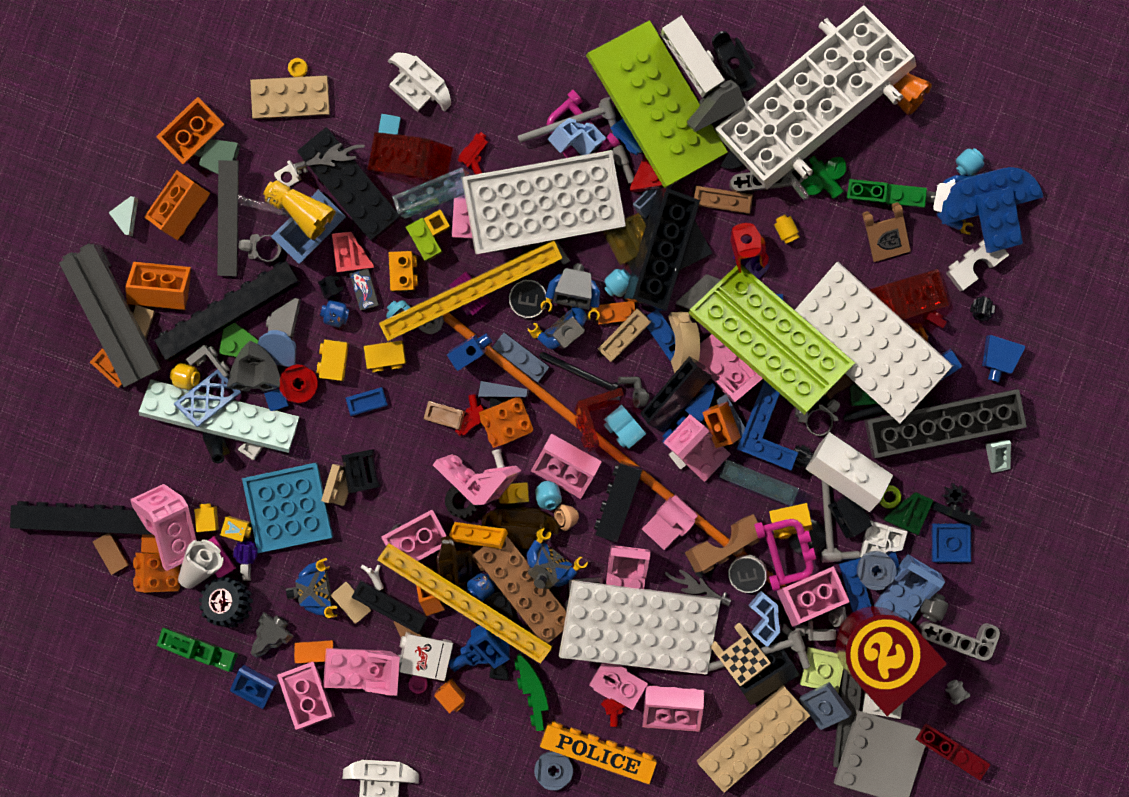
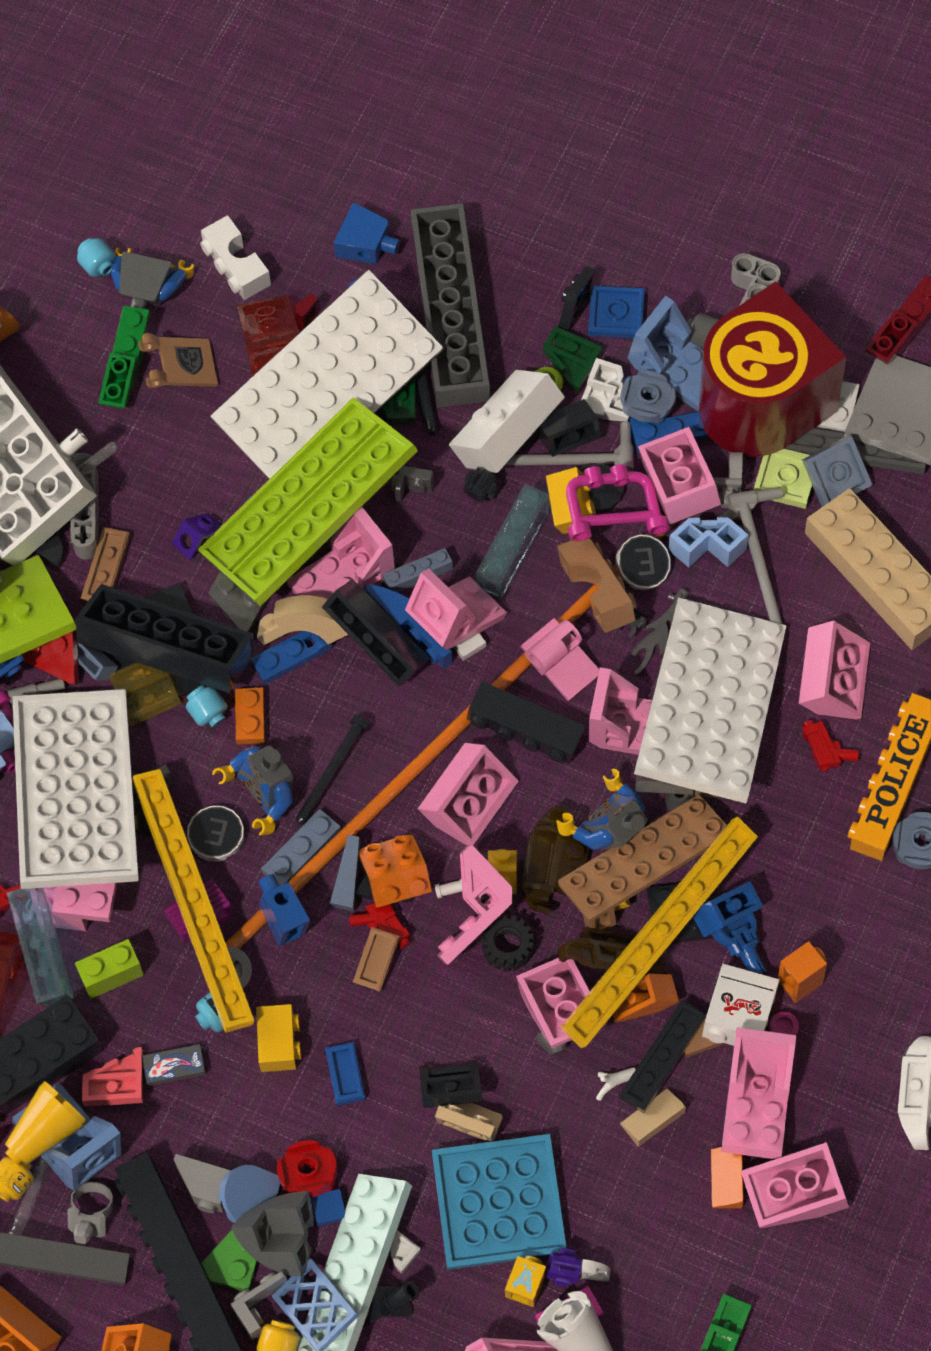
camera: 85 degrees left, 25 degrees down
yellow brick [194,503,219,532] -> none
black wheel [199,577,253,628] -> none
blue slope [230,665,277,709] -> none
dark grey rock [251,613,294,658] -> none
torso [286,558,337,618] -> none
yellow brick [317,339,349,381] -> none
black tile [318,275,344,300] -> none
blue head [320,300,349,328] -> none
light orange brick [389,251,418,292] -> none
yellow brick [424,209,451,237] -> none
light orange tile [449,522,508,549] -> none
blue head [466,573,496,602] -> none
black tile [489,664,509,680] -> none
green slope [514,653,549,731] -> none
medium azure head [535,481,562,510] -> none
torso [541,263,600,320] -> none
light nougat cone [554,505,579,531] -> none
clear red bracket [574,388,624,452] -> none
bright pink piece [589,663,648,710] -> none
tan tile [598,308,651,362] -> none
medium azure brick [604,405,646,449] -> none
dark grey plate [618,377,649,408] -> none
orange brick [702,402,741,448] -> none
tan flag [710,623,771,687] -> none
red piece [730,223,769,273] -> none
black slope [732,638,799,705] -> none
blue plate [737,380,798,470] -> none
yellow brick [774,214,799,244] -> none
green plant [799,155,846,198] -> none
light grey piece [805,399,840,436] -> none
light grey plate [828,606,846,627] -> none
blue plate [941,167,1043,253] -> none
black gear [941,483,966,506] -> none
light grey brick [945,680,970,705] -> none
black gear [970,296,996,322] -> none
light aqua slope [985,440,1011,473] -> none

